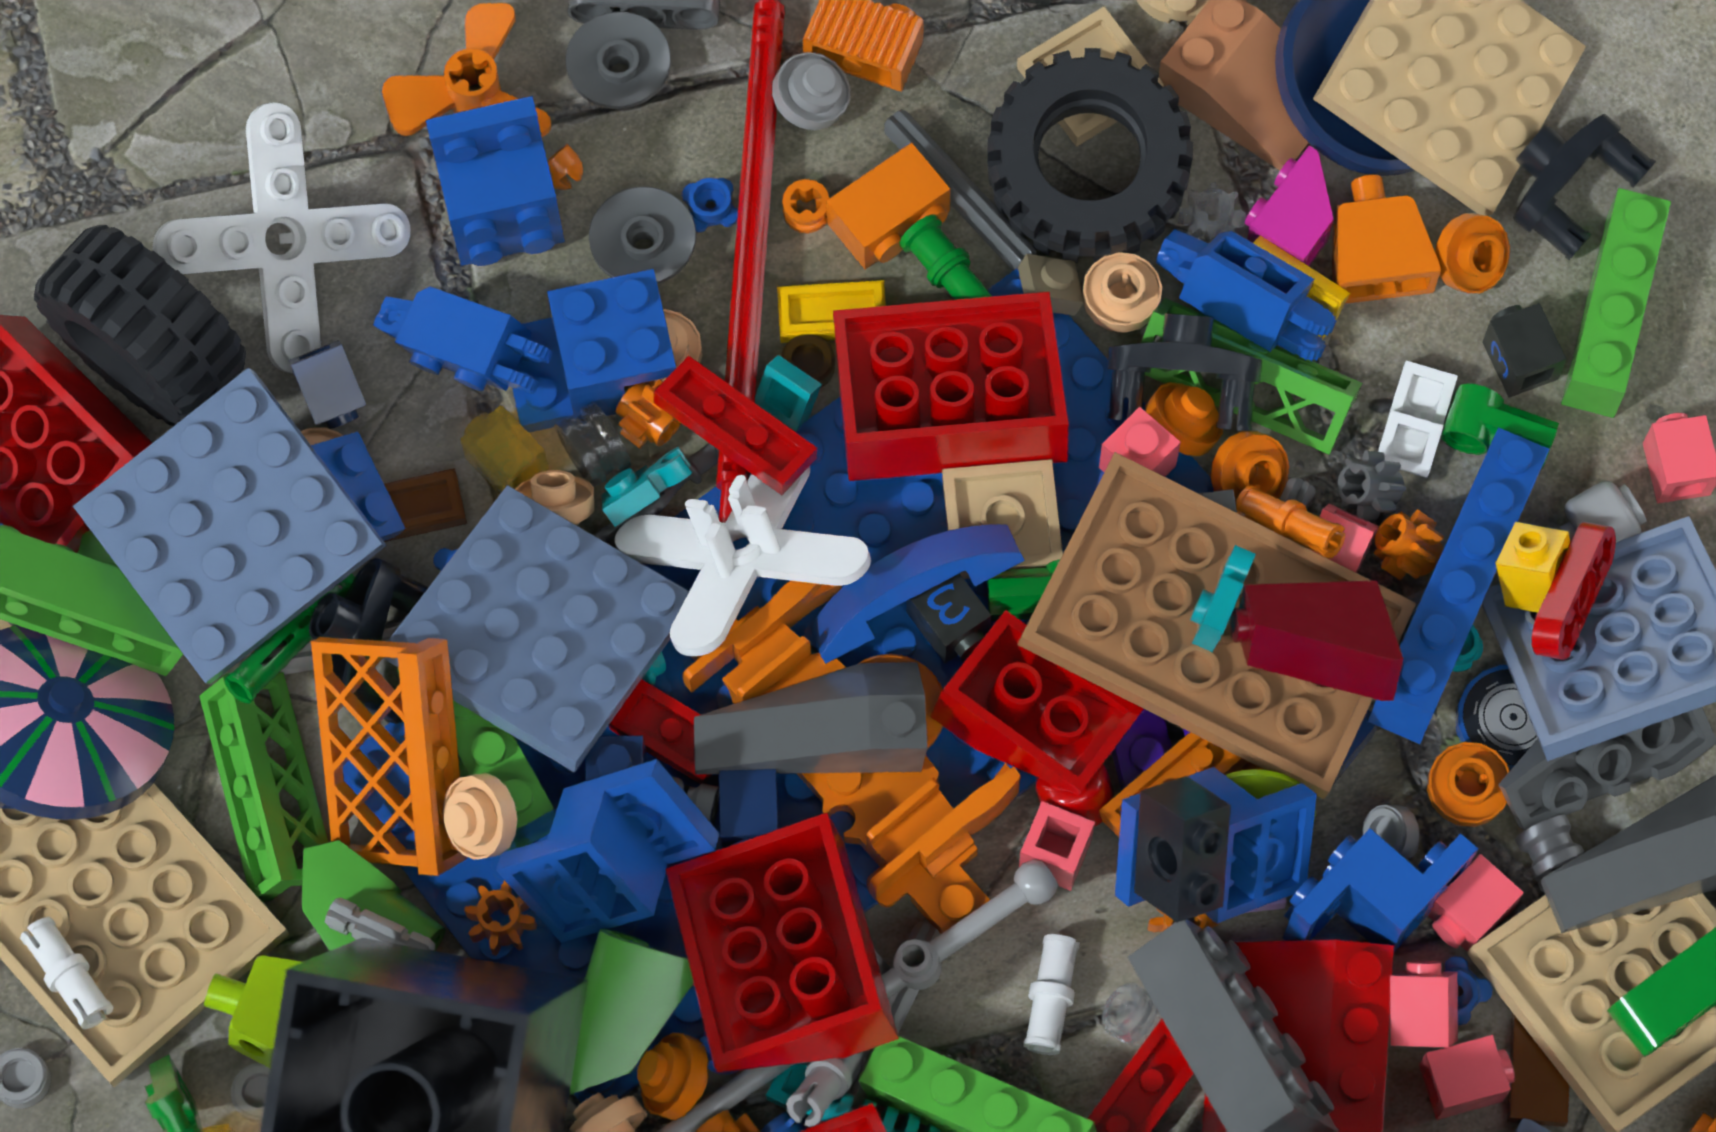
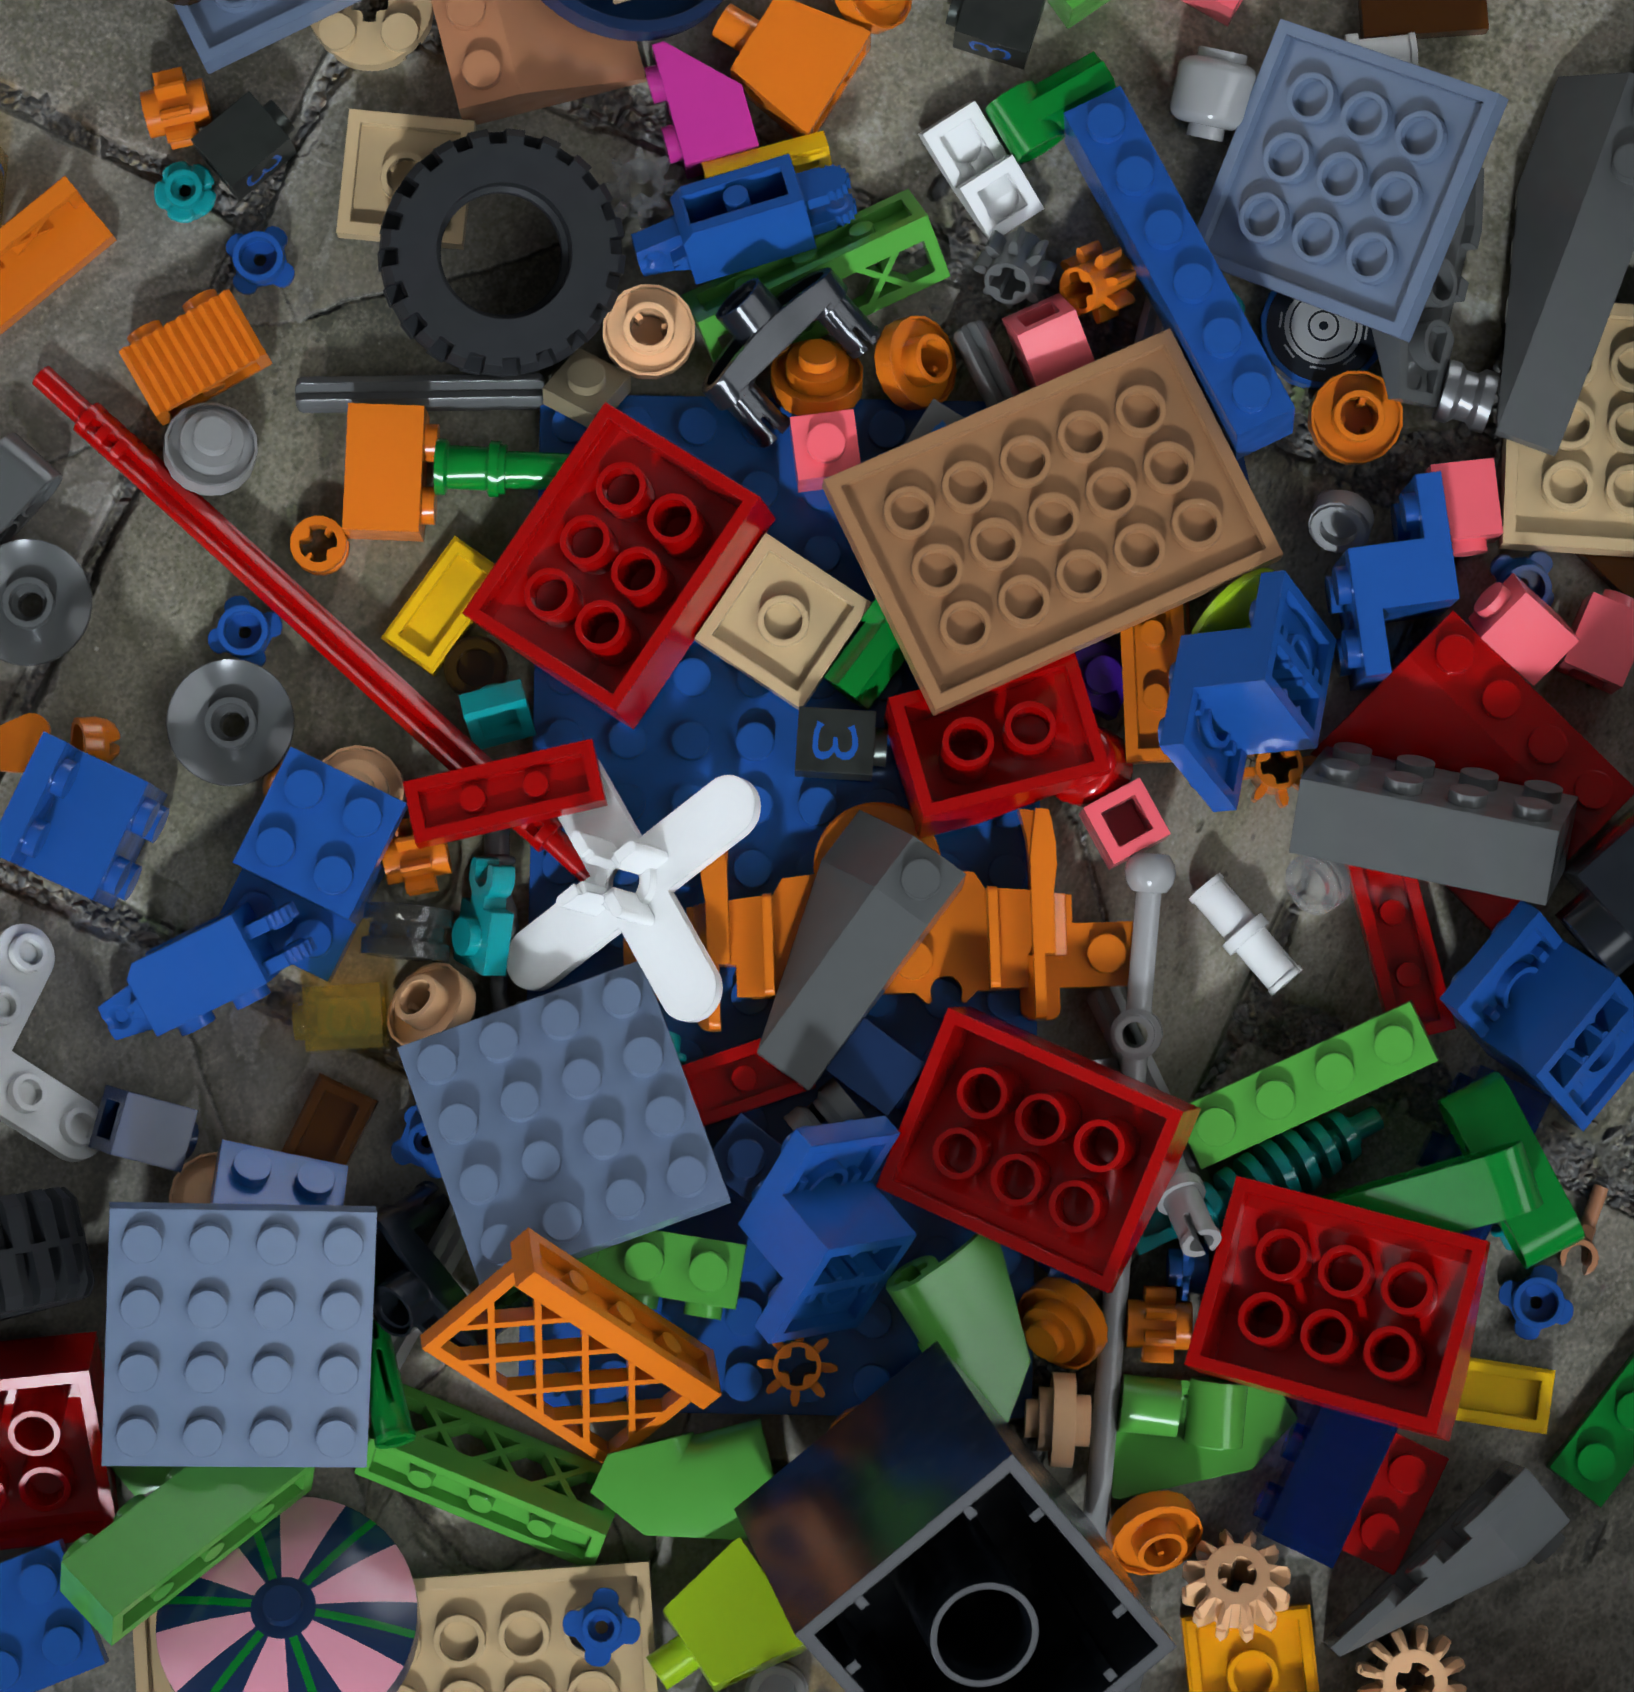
camera: 55 degrees left, 15 degrees up
light grey axle [325,898,435,951] -> none
light nougat plate [443,773,517,860] -> none
blue slope [810,524,1025,664] -> none
black brick [1134,776,1231,923] -> none
teal plate [1190,545,1256,652] -> none
dark red slope [1230,580,1403,701] -> none
orange pin [1236,485,1346,559] -> none
yellow brick [1496,522,1571,613] -> none
red beam [1532,522,1616,660] -> none
none -> blue plate [226,226,295,295]
none -> blue plate [563,1588,641,1667]

